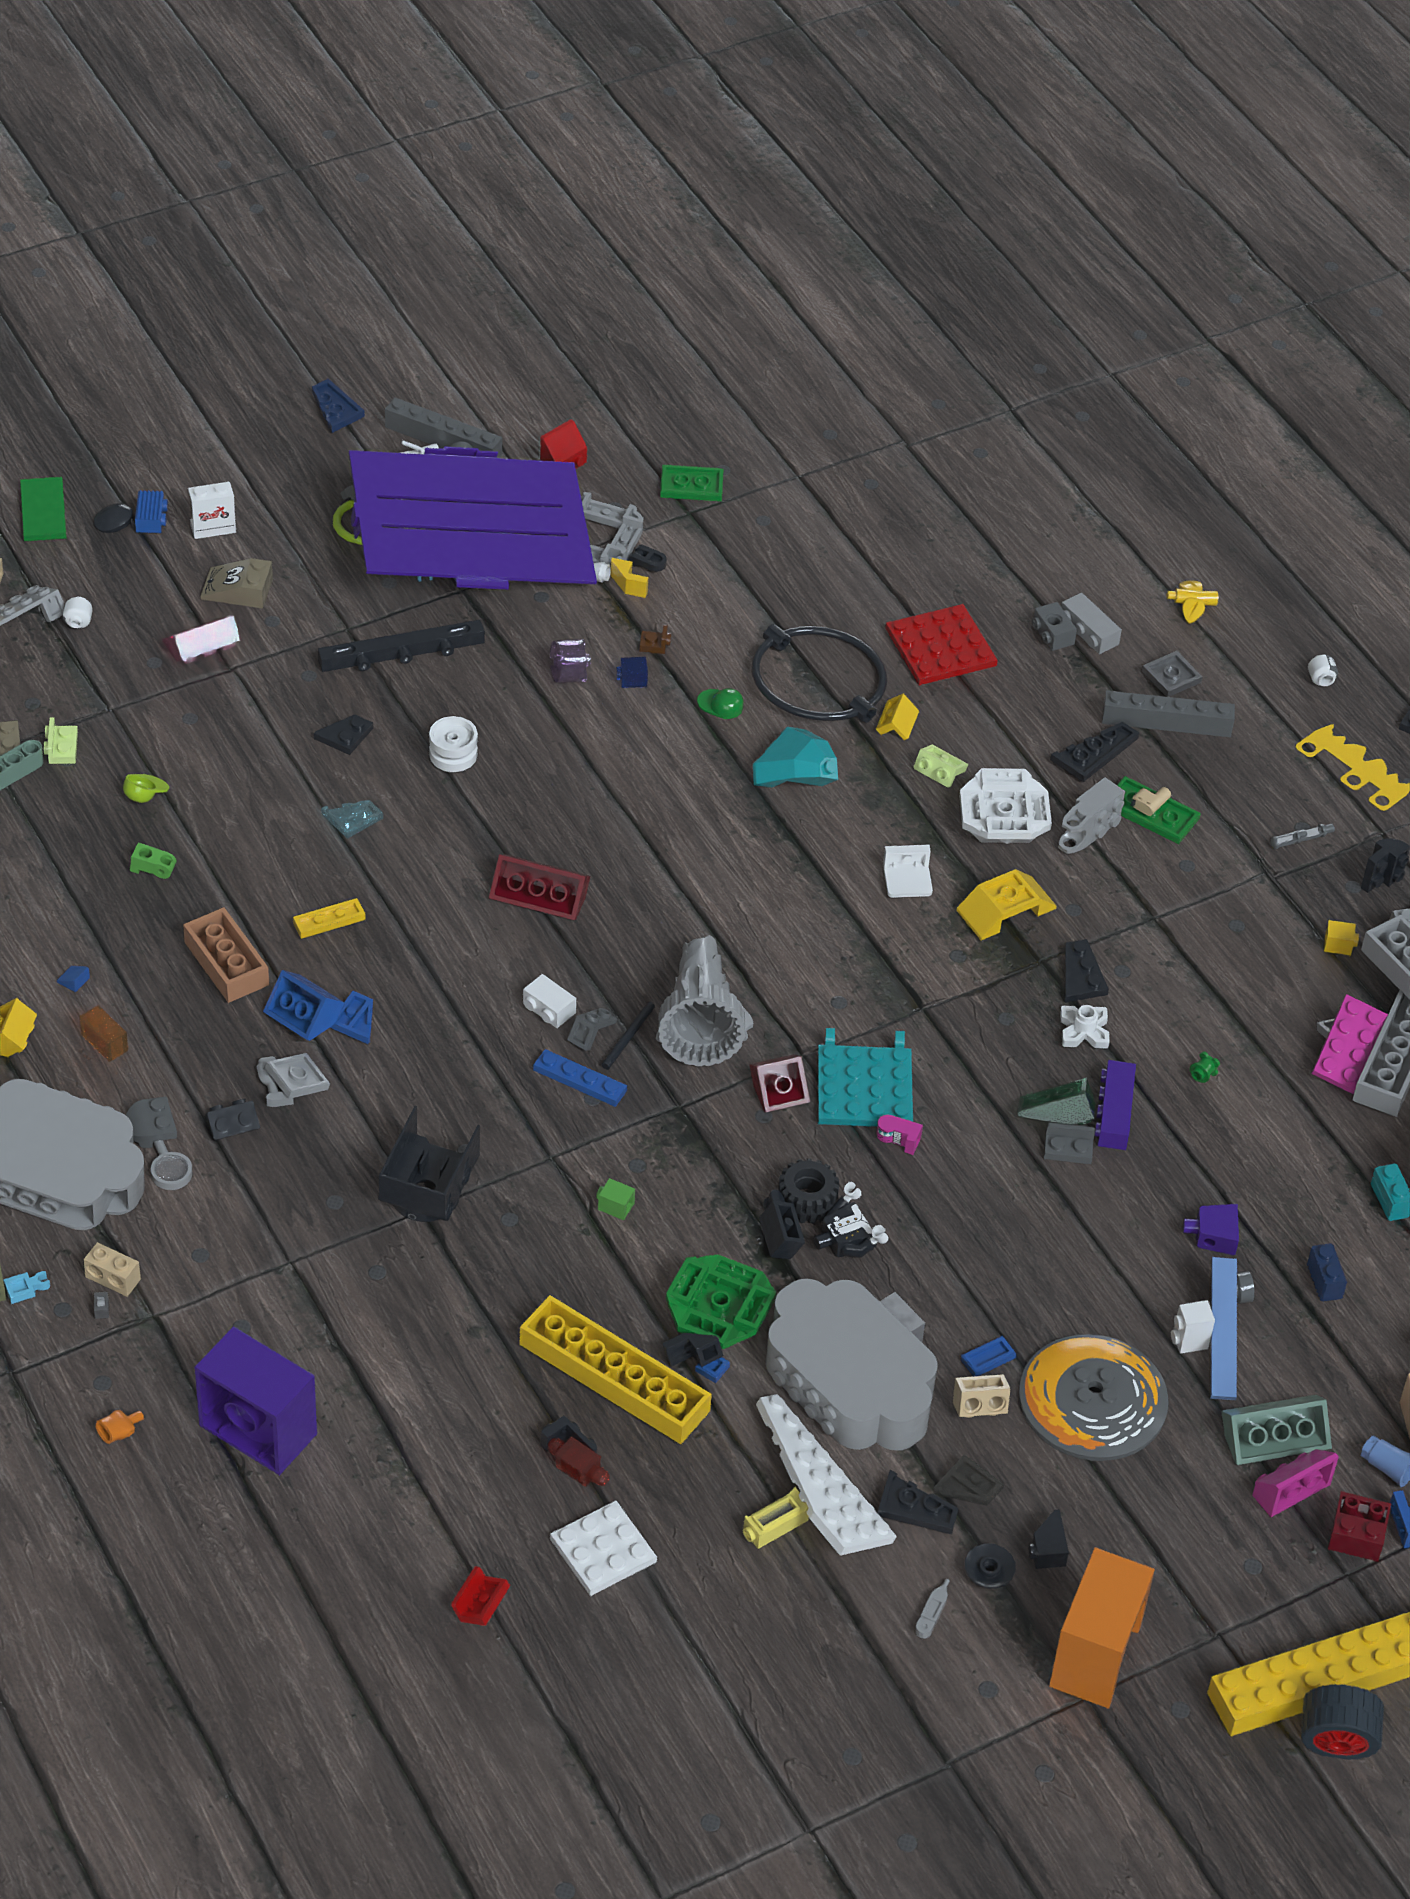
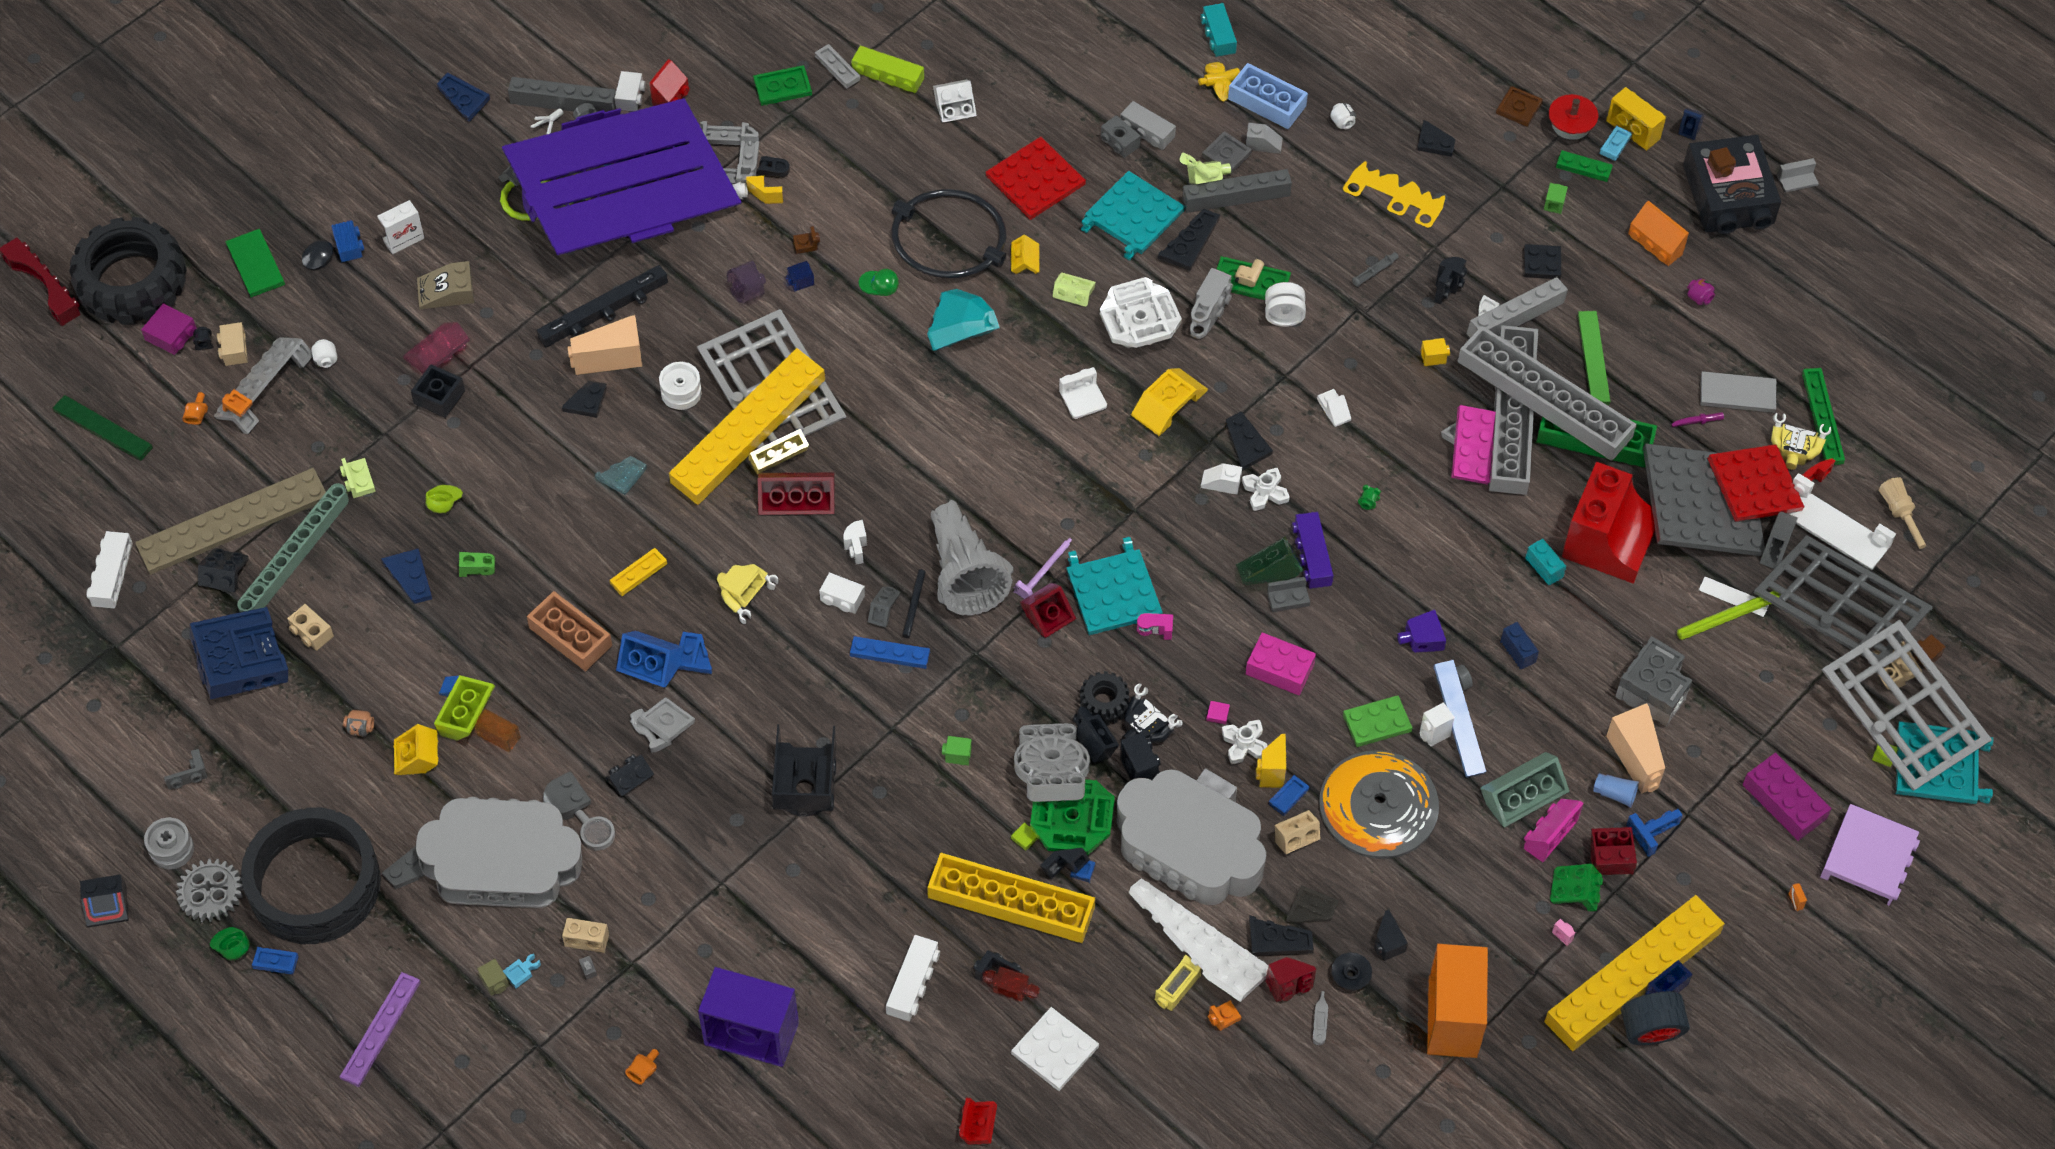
camera: 15 degrees left, 10 degrees up
none -> dark blue wing [381,548,432,604]
none -> black brick [411,364,465,418]
none -> lime slope [434,675,495,741]
none -> light nougat slope [568,315,642,375]
none -> white brick [615,71,646,111]
none -> yellow brick [669,348,825,505]
none -> light grey door [697,309,846,449]
none -> light yellow torso [717,564,779,624]
none -> brick [749,429,809,474]
none -> light grey plate [815,44,860,89]
none -> white brick [844,520,867,564]
none -> lime brick [852,45,924,93]
none -> white brick [886,935,940,1022]
none -> white slope [933,79,977,123]
none -> lime tile [1011,822,1038,851]
none -> lavender piece [1013,538,1072,599]
none -> light grey piece [1014,723,1090,802]
none -> teal plate [1081,171,1185,261]
none -> black brick [1120,732,1161,781]
none -> yellowish green torso [1180,153,1231,184]
none -> teal brick [1200,3,1237,57]
none -> white slope [1201,464,1242,495]
none -> dark pink tile [1207,701,1230,725]
none -> orange bracket [1208,1000,1241,1031]
none -> white plant [1222,720,1267,764]
none -> light blue brick [1228,63,1308,129]
none -> light grey slope [1246,123,1283,154]
none -> dark pink brick [1246,632,1316,696]
none -> yellow slope [1256,734,1286,788]
none -> white wheel [1265,282,1306,327]
none -> dark red slope [1266,957,1316,1002]
none -> white slope [1317,389,1351,427]
none -> bright green plate [1343,695,1412,747]
none -> green bracket [1550,864,1603,912]
none -> bright pink plate [1552,919,1575,946]
none -> clear blue brick [1645,960,1693,995]

